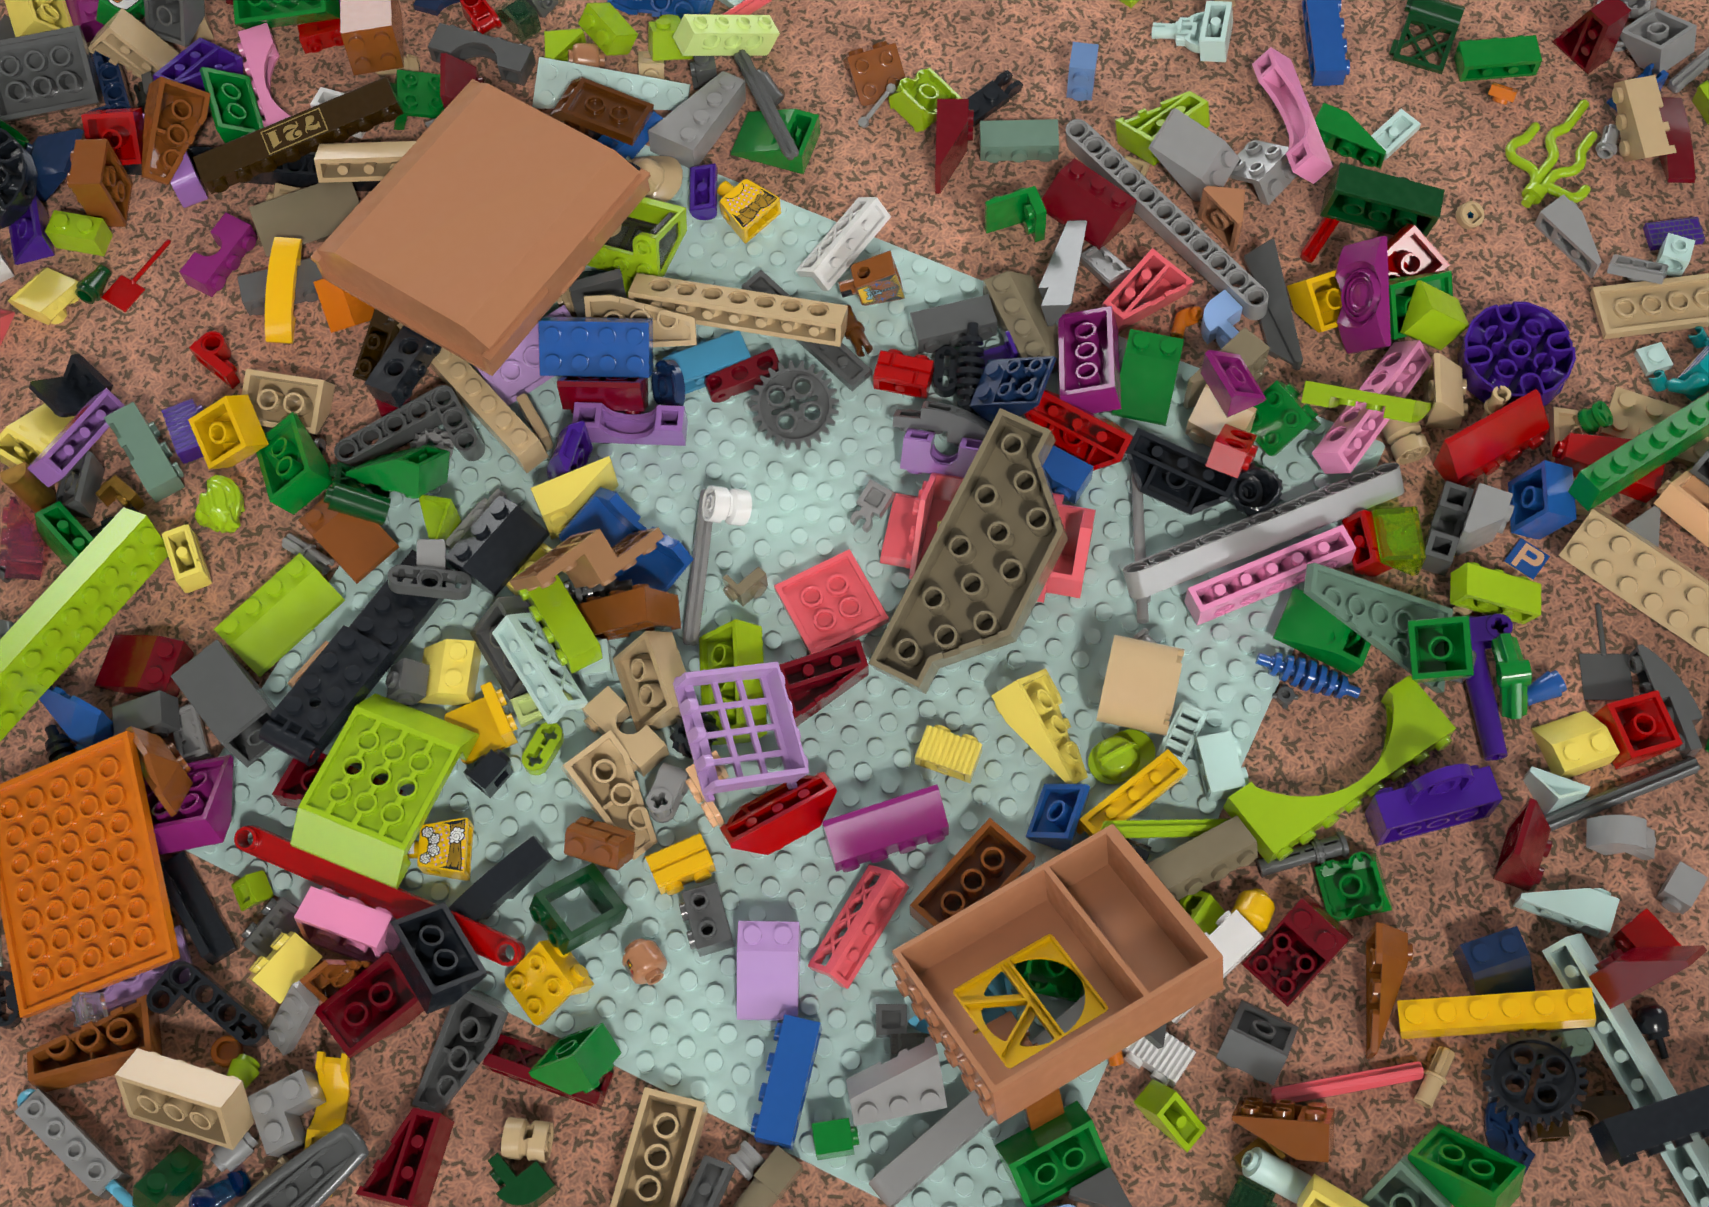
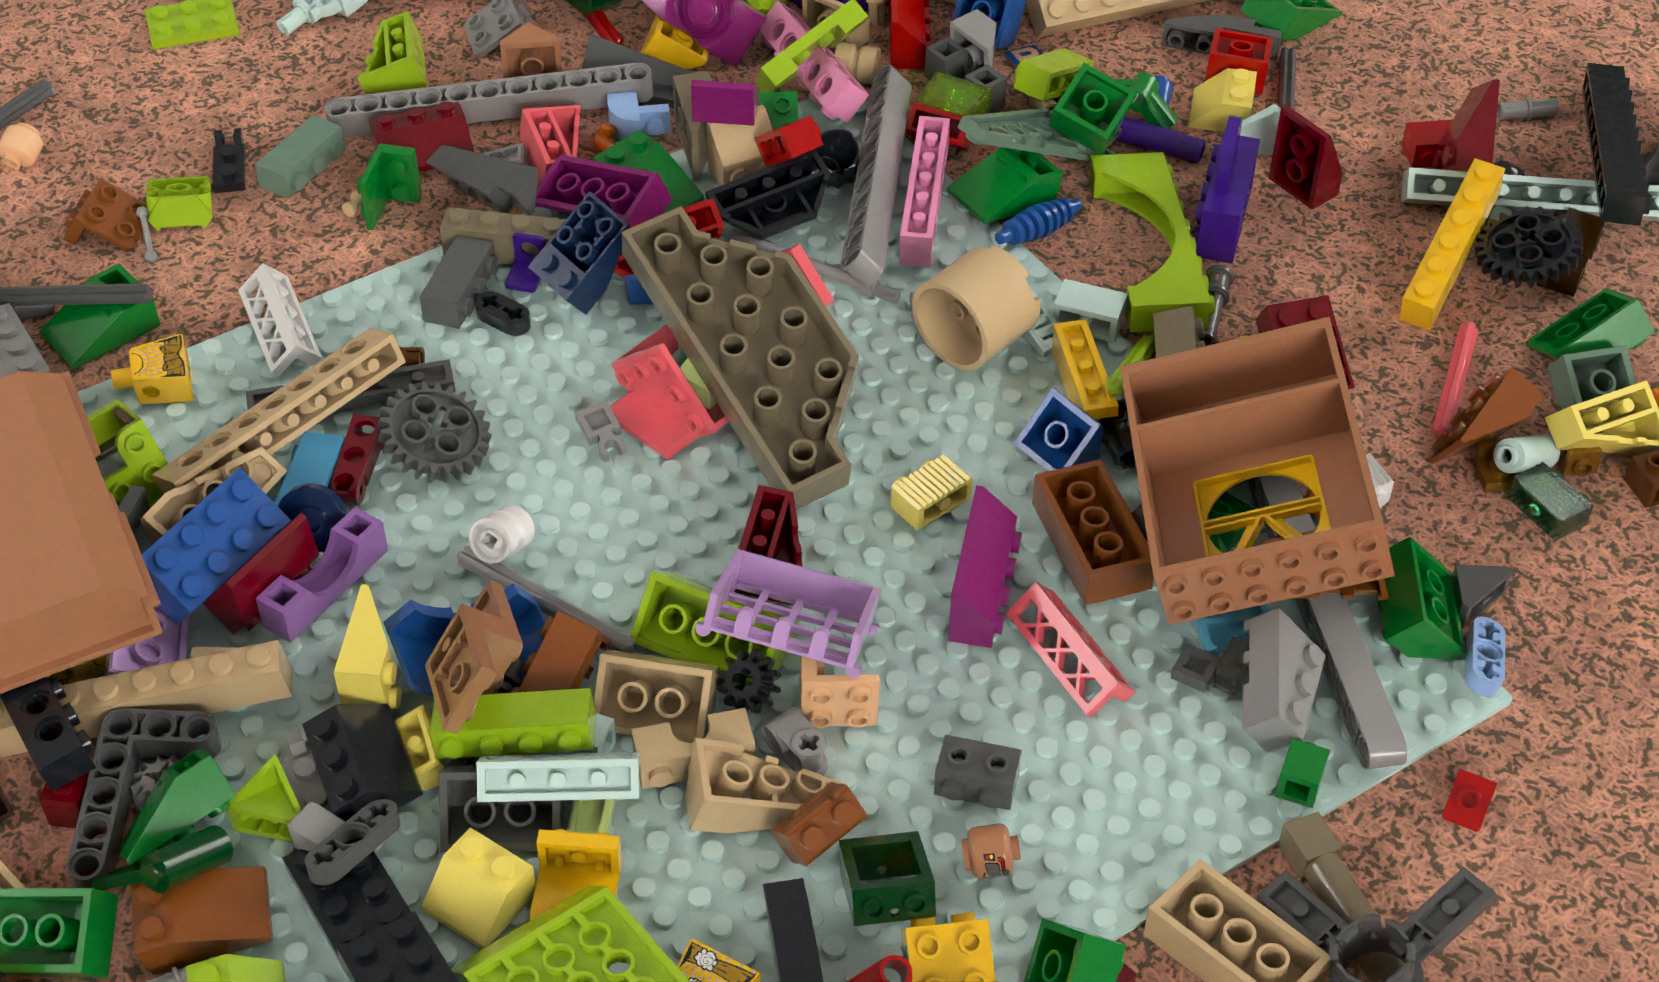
camera: 65 degrees left, 20 degrees down
dark grey brick [385,657,430,706] -> none
black brick [463,749,514,798] -> none
lime beam [522,722,564,775] -> none
dark purple slope [547,421,593,480] -> none
yellow brick [645,833,716,895] -> none
dark purple brick [689,163,718,220] -> none
red wedge [720,772,837,855] -> none
dark tan bracket [722,566,768,606] -> none
light grey wheel [727,1140,765,1181] -> none
lavender slope [737,921,801,1021] -> none
blue brick [751,1014,822,1151] -> none
coral plate [774,549,889,654] -> none
dark orange torso [839,251,905,306] -> none
red brick [873,349,934,399] -> none
dark grey slope [892,401,992,447] -> none
medium lavender arch [900,428,983,478] -> none
dark red slope [935,99,974,194] -> none
black piece [955,322,985,413] -> none
light yellow wedge [991,668,1088,784] -> none
medium blue brick [1066,42,1099,101] -> none
lime piece [1088,729,1155,785] -> none
lime slope [1133,1079,1207,1153] -> none
light grey slope [1148,108,1240,202] -> none
dark grey slope [1216,1000,1298,1086] -> none
dark grey piece [1272,684,1298,709] -> none
green slope [1314,852,1393,922] -> none
dark orange wedge [1366,922,1413,1059] -> none
tan axle [1413,1046,1455,1109] -> none
dark blue slope [1452,926,1535,996] -> none
dark blue tile [1484,1102,1535,1175] -> none
light aqua slope [1513,888,1620,939] -> none
dark grey piece [1579,603,1634,700] -> none
light grey brick [1586,815,1656,860] -> none
light grey brick [1655,861,1708,915] -> none

